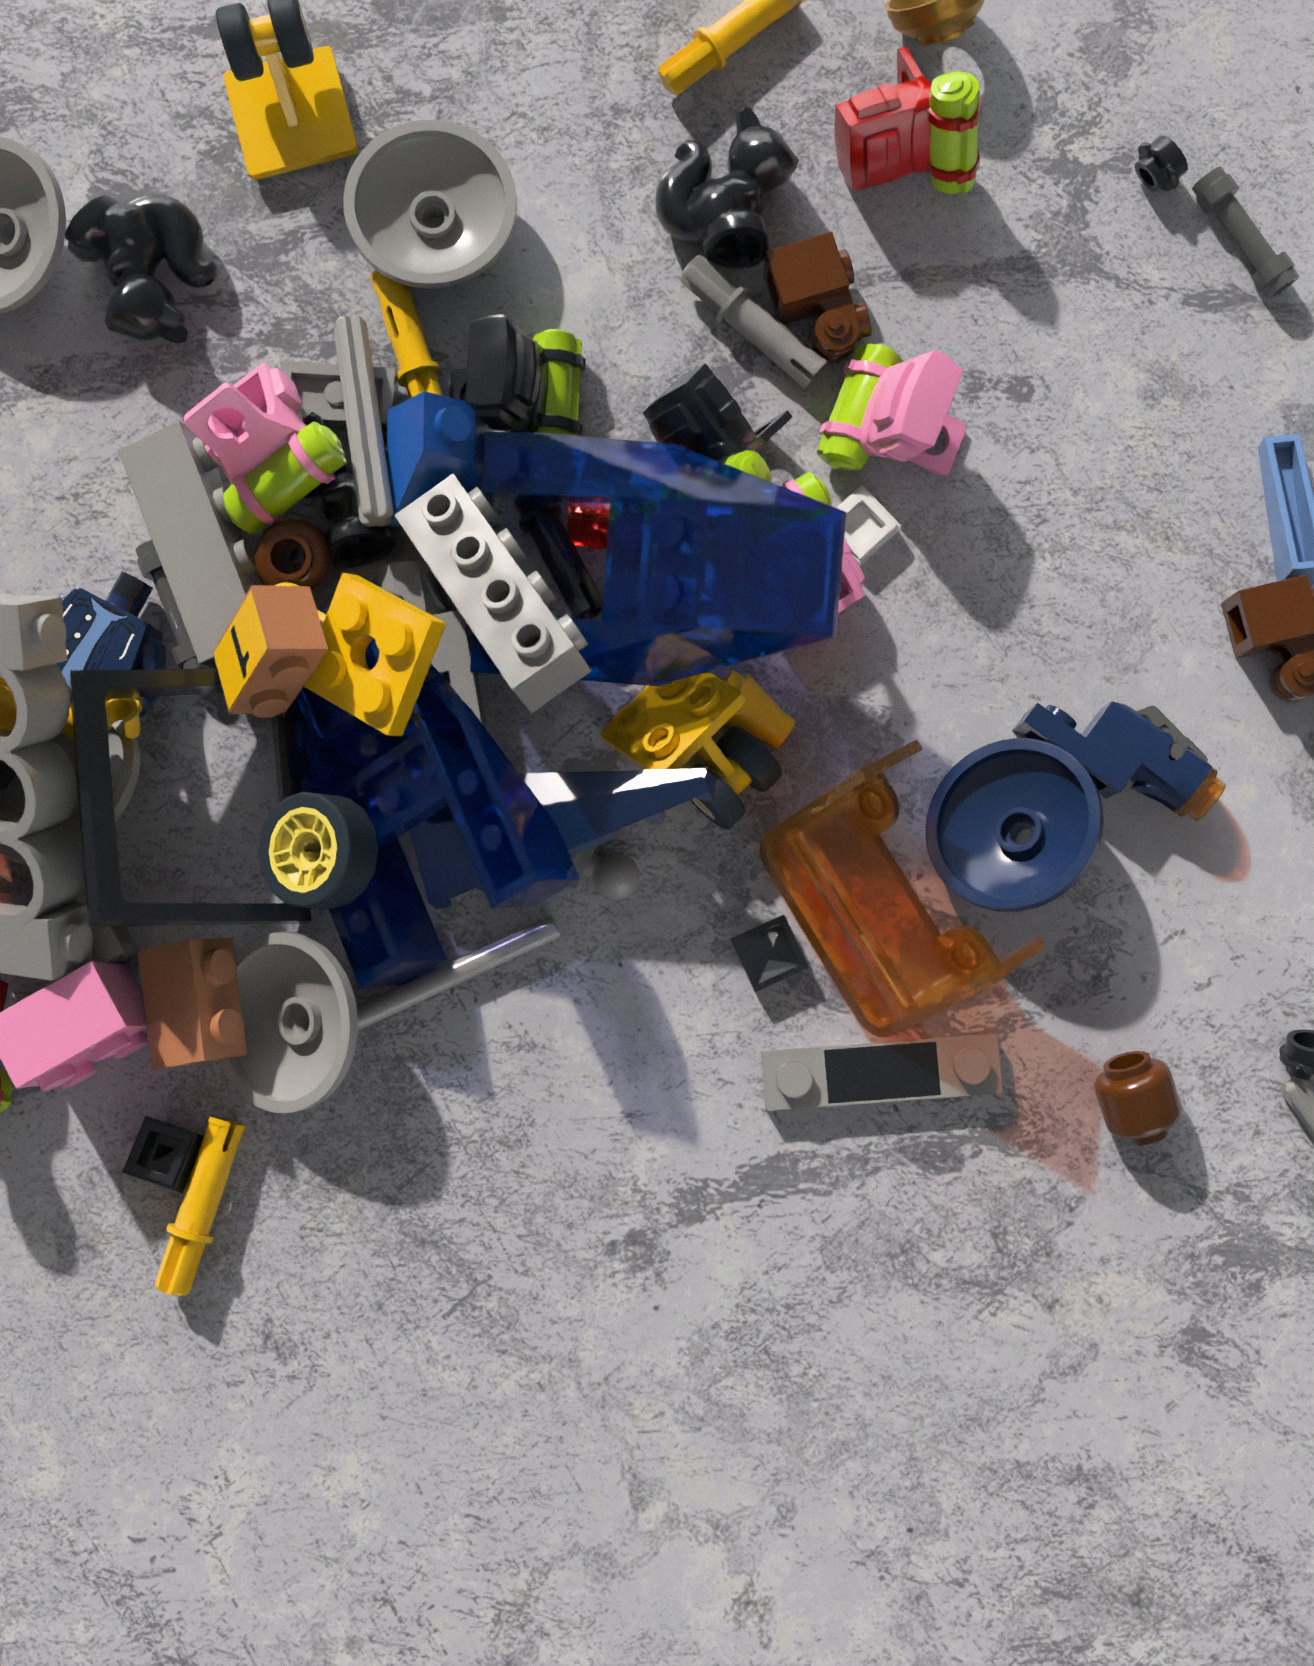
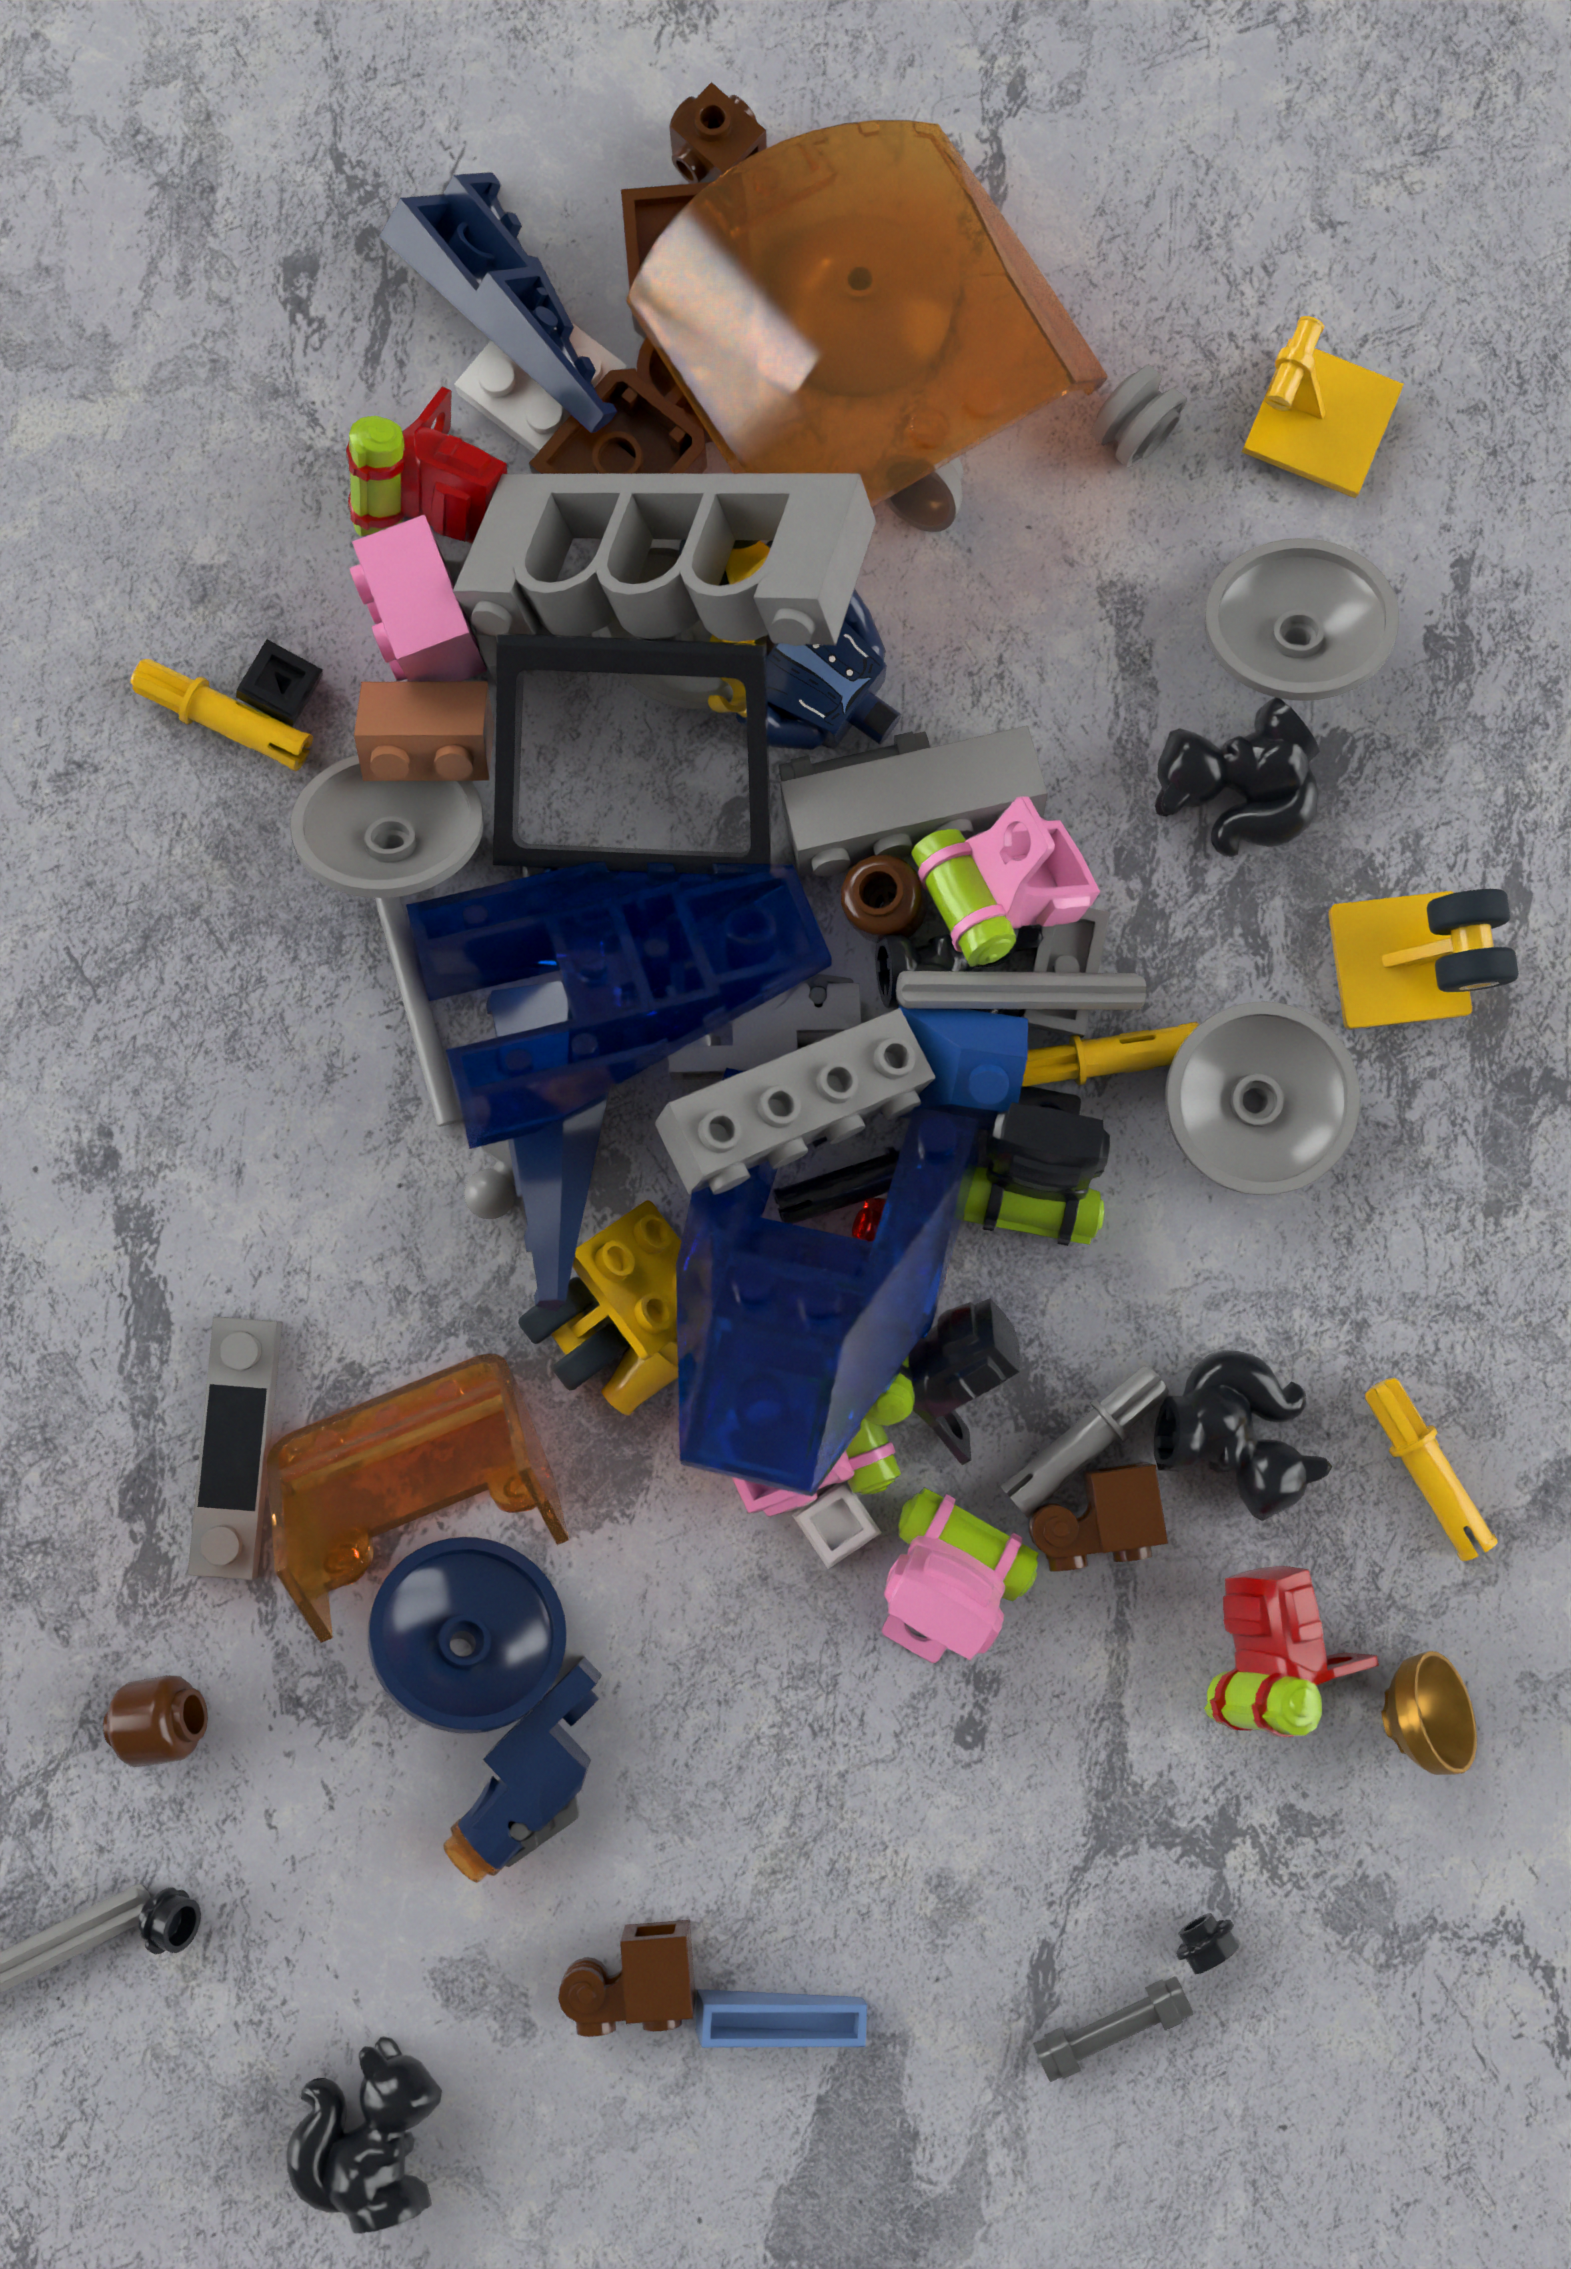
camera: 100 degrees right, 0 degrees up
nougat brick [213,585,328,718] -> none
black wheel [258,792,378,909] -> none
yellow plate [275,573,447,736] -> none
black tile [730,915,809,992] -> none

